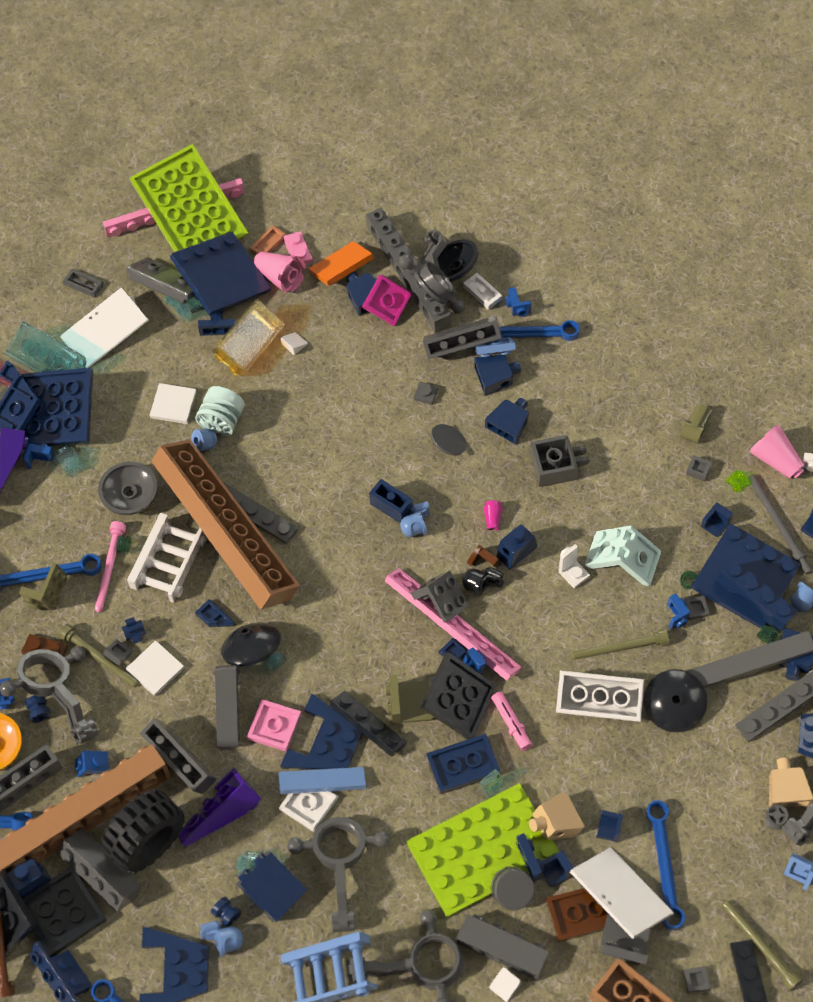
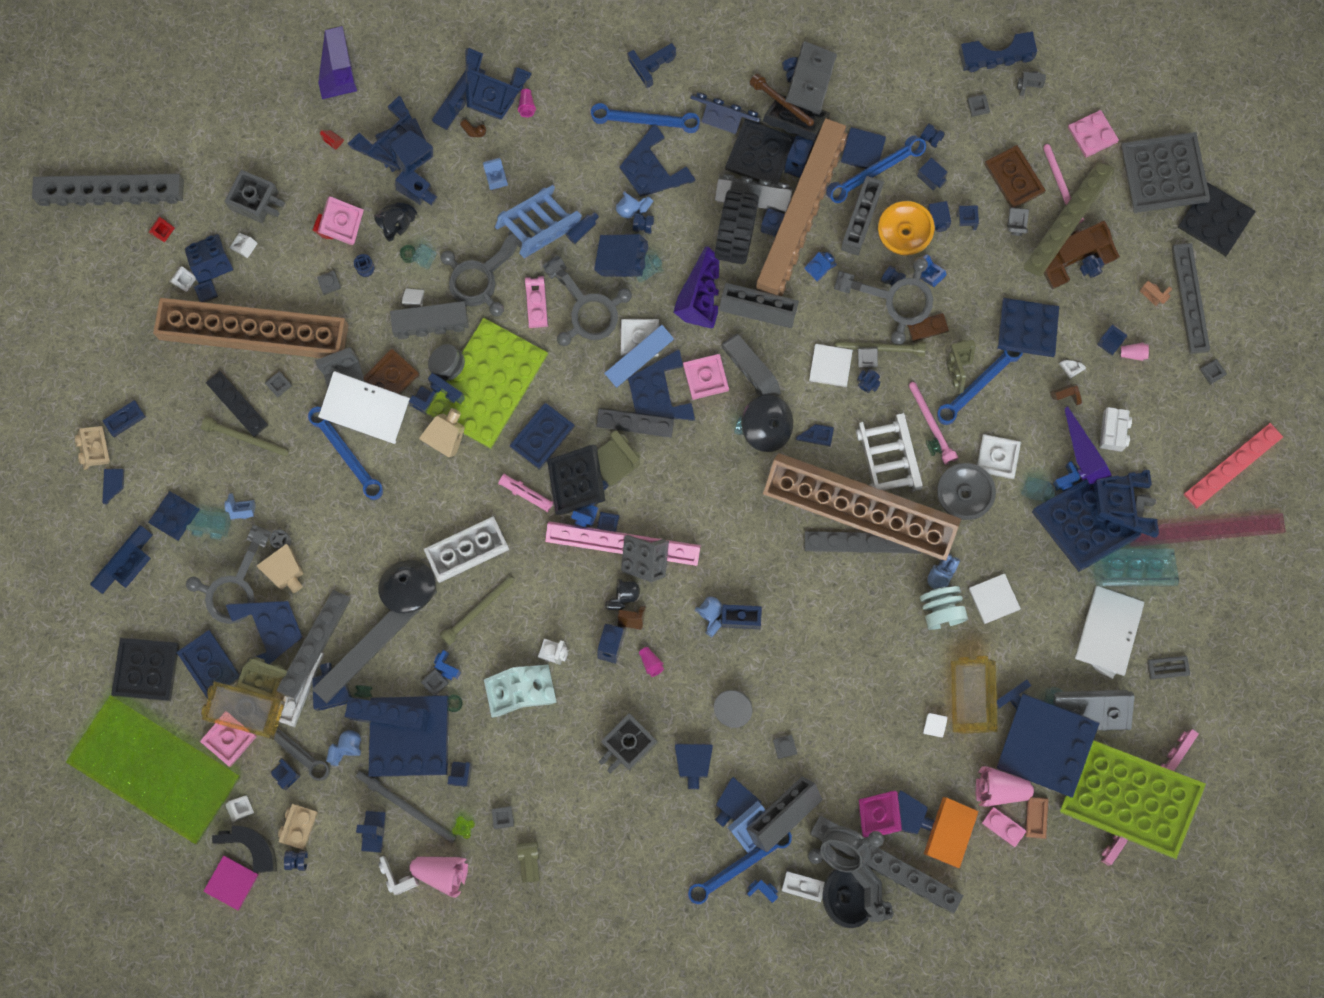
camera: 150 degrees right, 15 degrees up
clear light blue tile [479,769,505,798] -> none
dark blue panel [596,810,623,842] -> none
none -> bright pink plate [525,276,548,328]
none -> dark blue cylinder [566,212,599,244]
none -> dark blue brick [761,208,785,237]
none -> white tile [977,434,1021,479]

